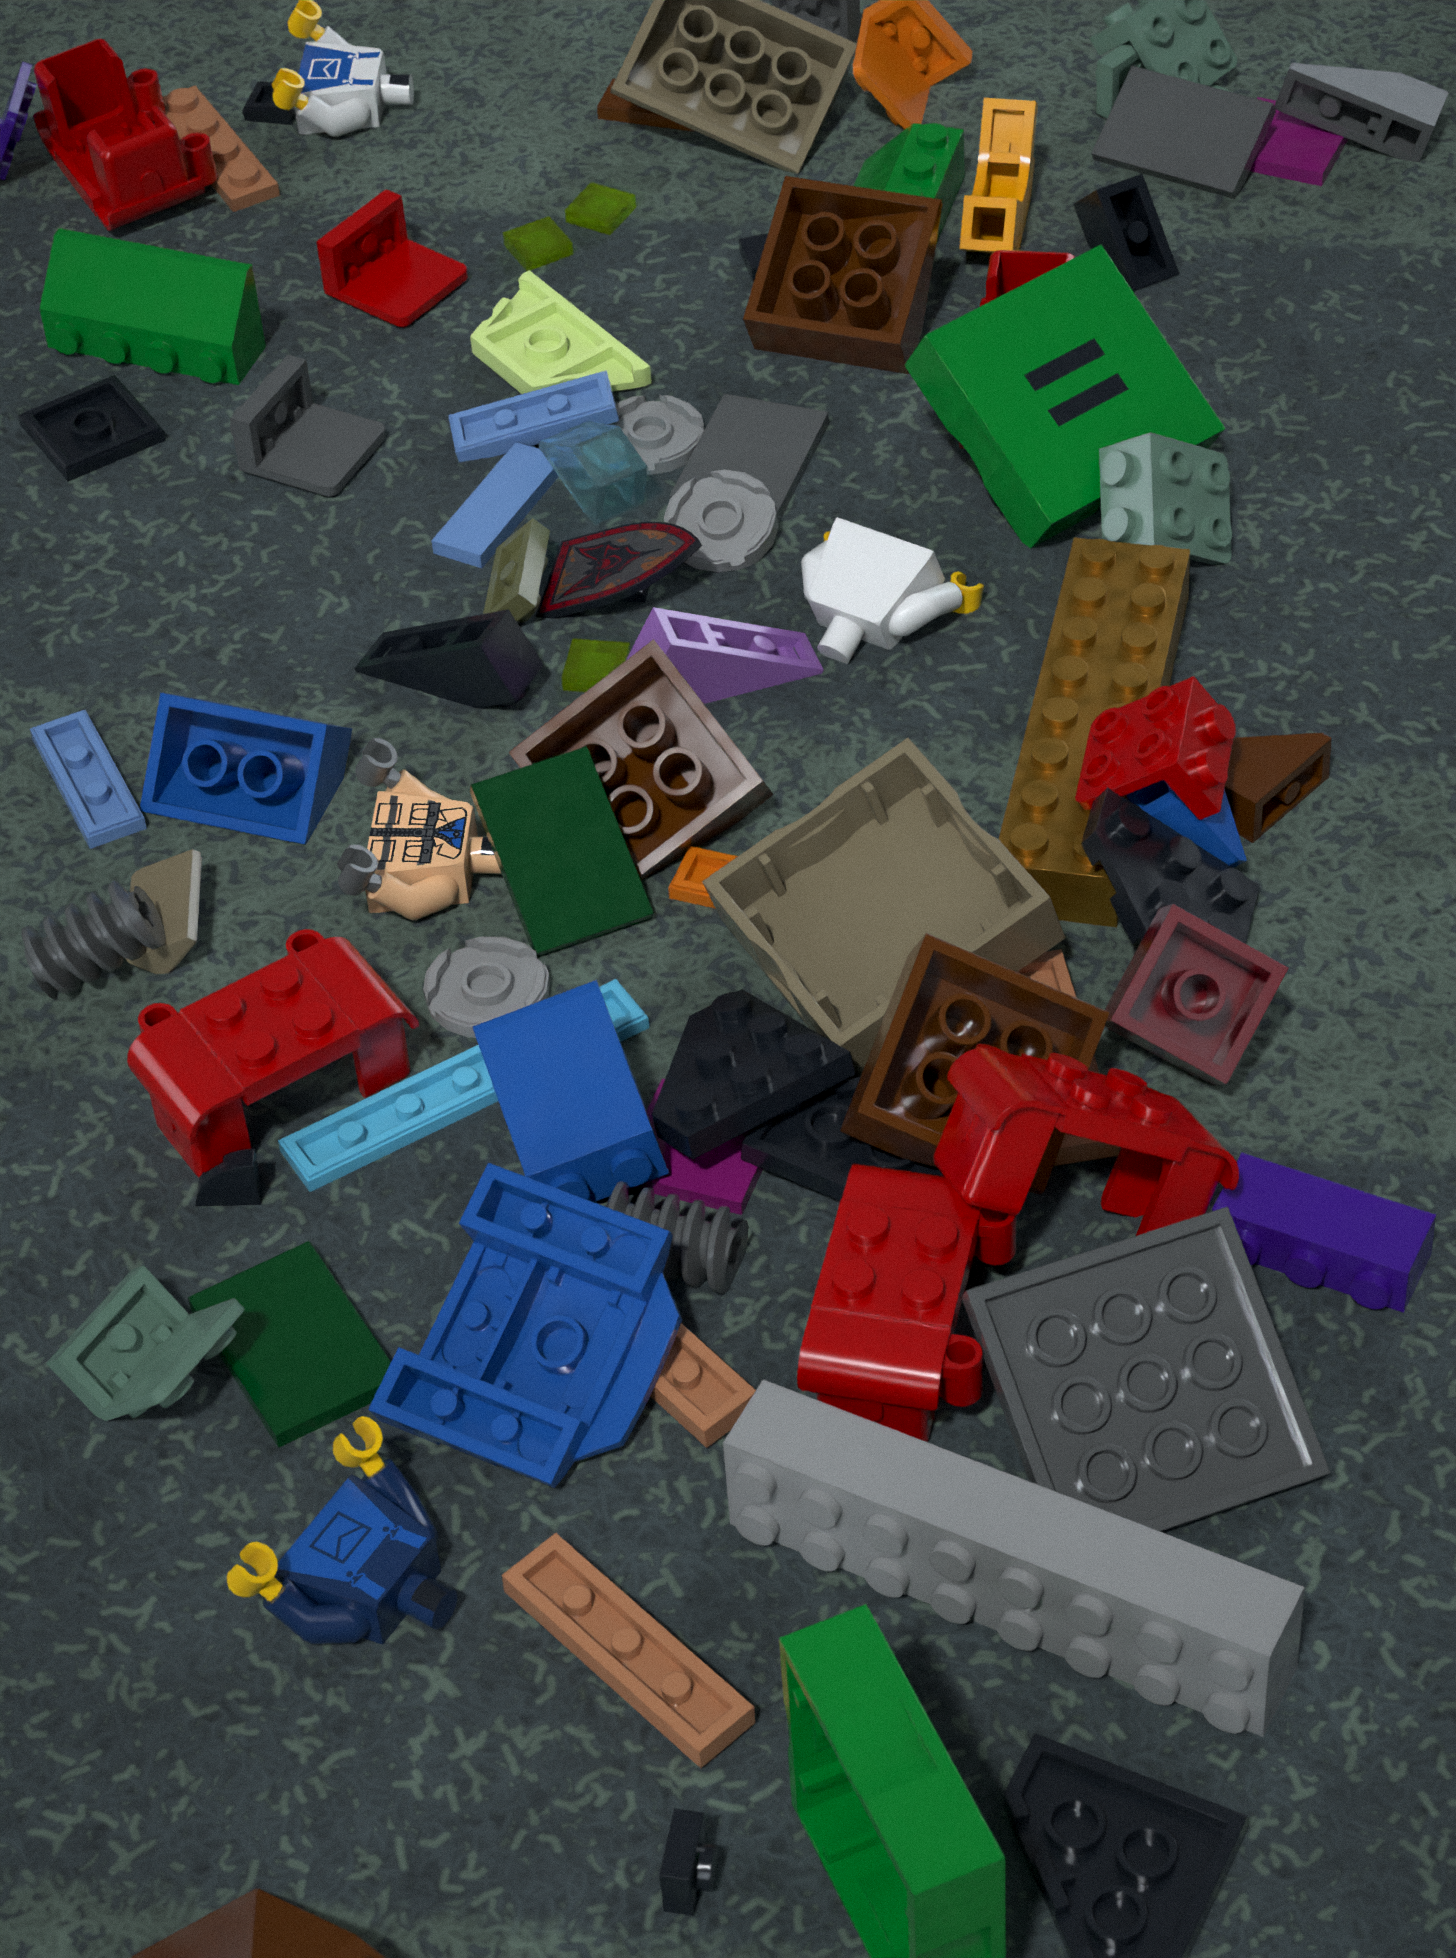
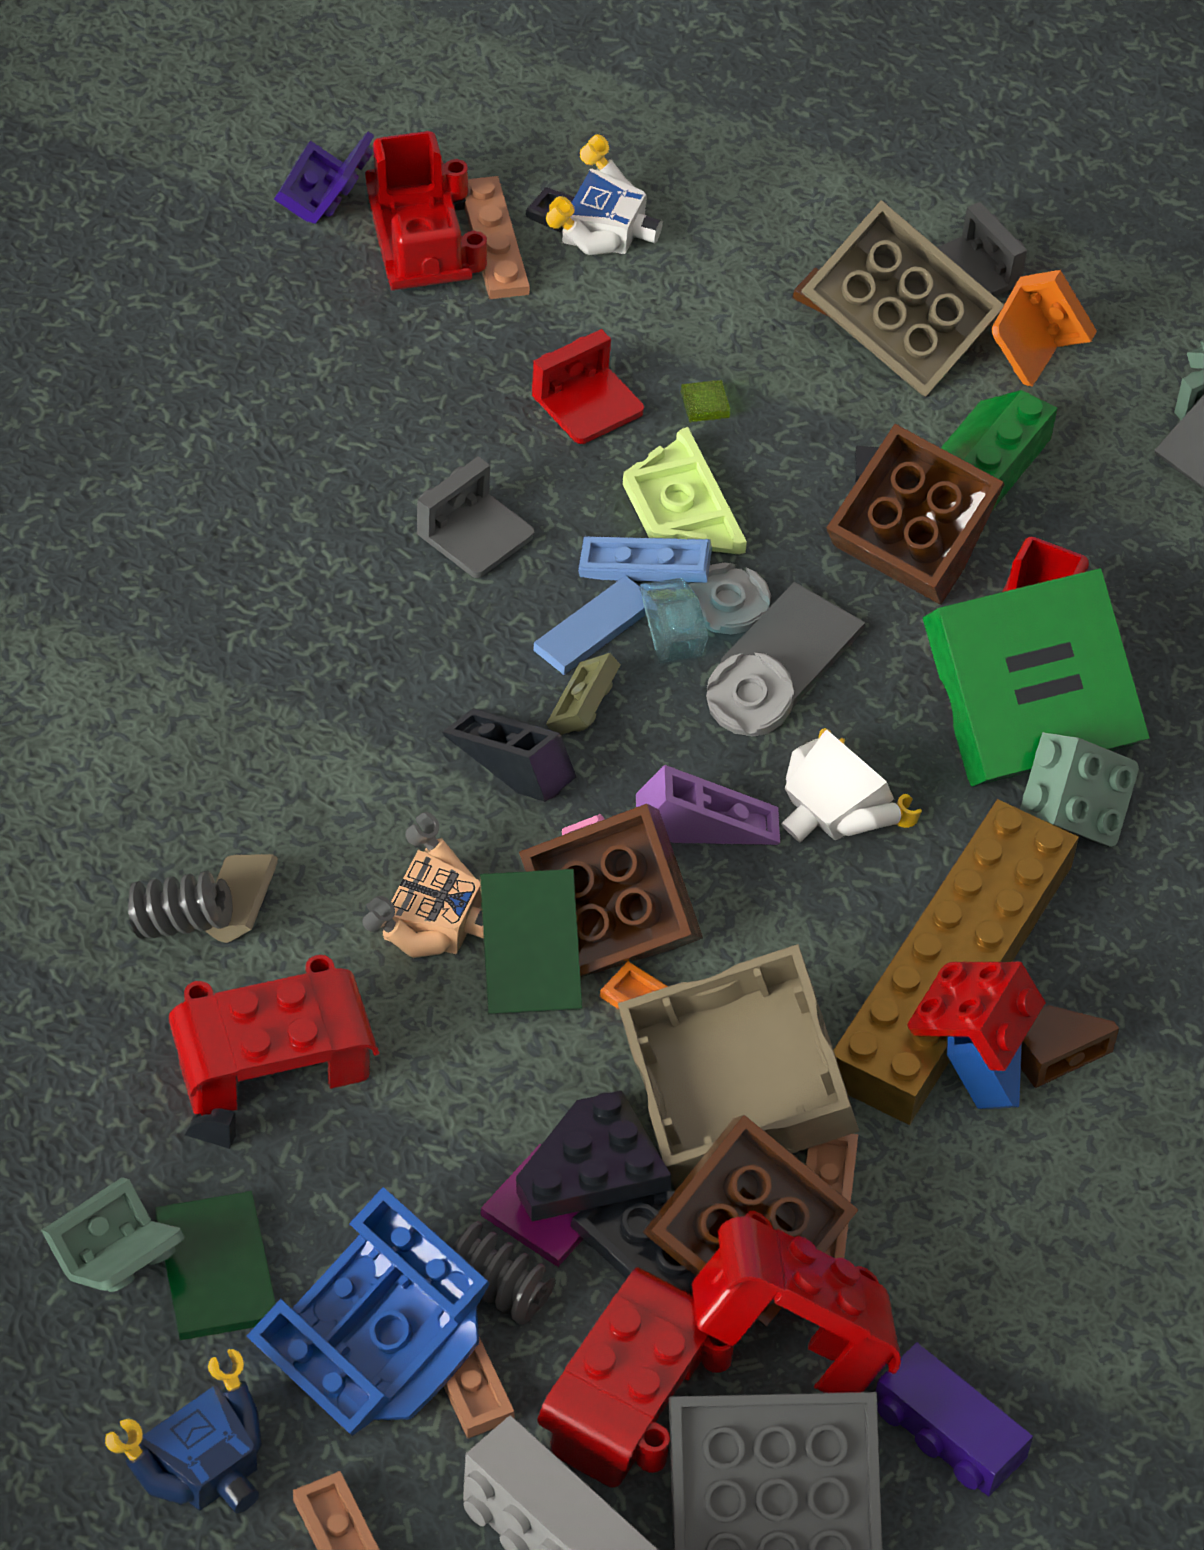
camera: 10 degrees right, 5 degrees up
black tile [18,375,166,482] -> none
medium blue tile [30,710,147,849] -> none
green slope [39,228,266,385] -> none
blue slope [140,693,353,845] -> none
medium azure tile [278,979,649,1192] -> none
light grey tile [423,936,550,1038] -> none
blue slope [473,980,669,1202] -> none
shield [536,521,702,619] -> none
clear neon green tile [561,638,631,692] -> none
clear neon green tile [565,182,636,235] -> none
light orange arch [959,98,1038,253] -> none
black slope [1073,173,1180,291] -> none
black plate [1081,787,1259,944] -> none
dark red brick [1104,904,1289,1085] -> none

